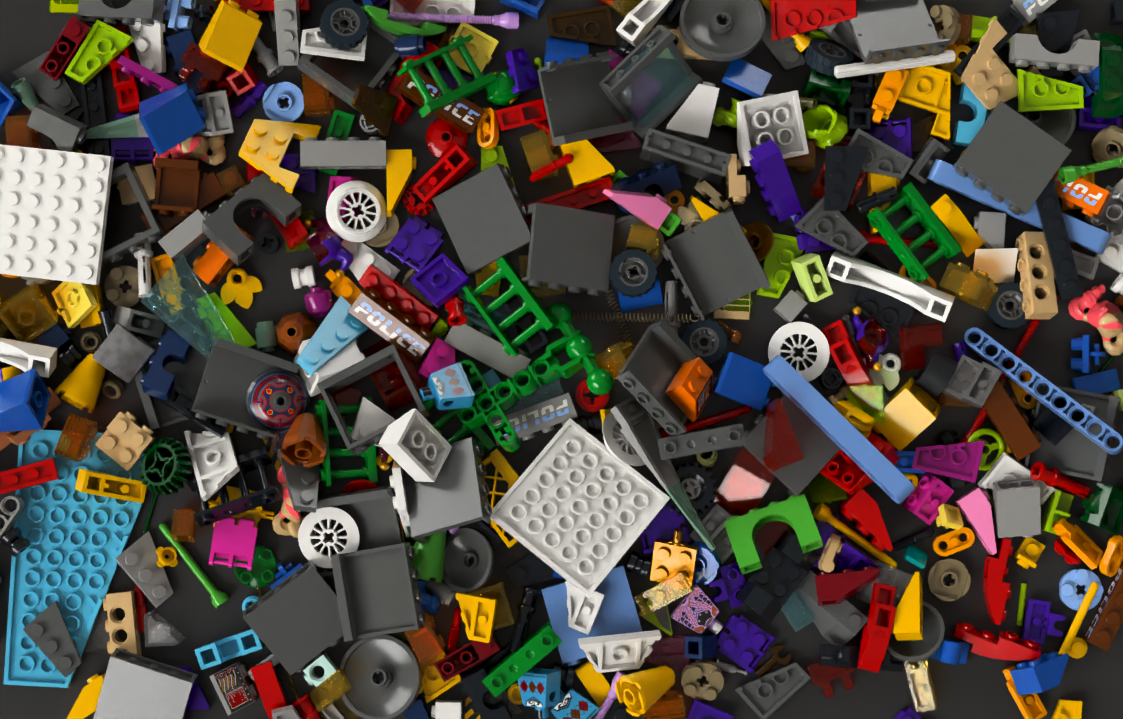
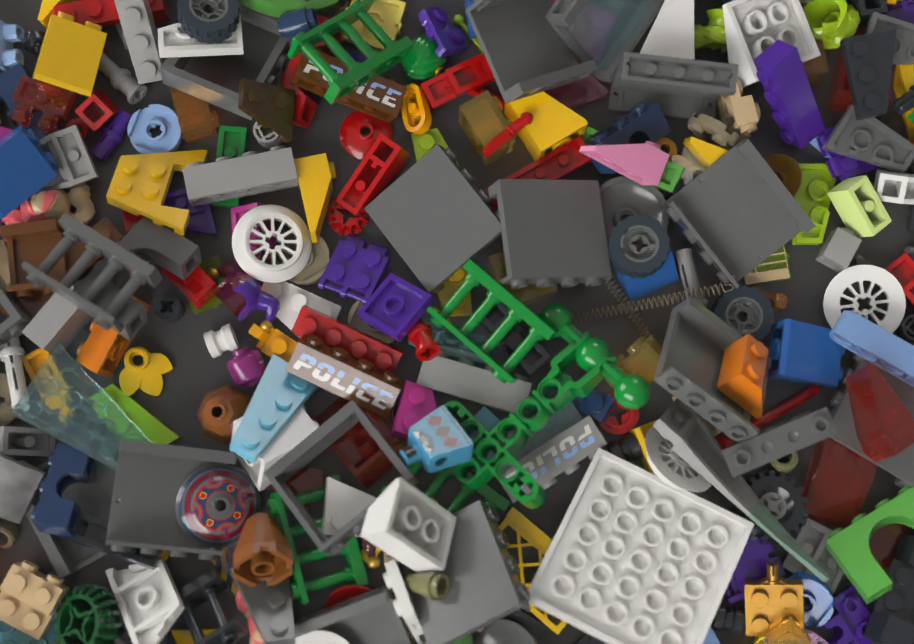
camera: 15 degrees left, 5 degrees down
sand green brick [255,321,278,352] -> none
lime piece [429,317,449,338] -> none
clear yellow brick [626,223,659,253] -> none
none -> dark grey fence [21,212,163,333]
none -> olive cone [405,571,450,601]
none -> dark blue plate [574,388,617,424]

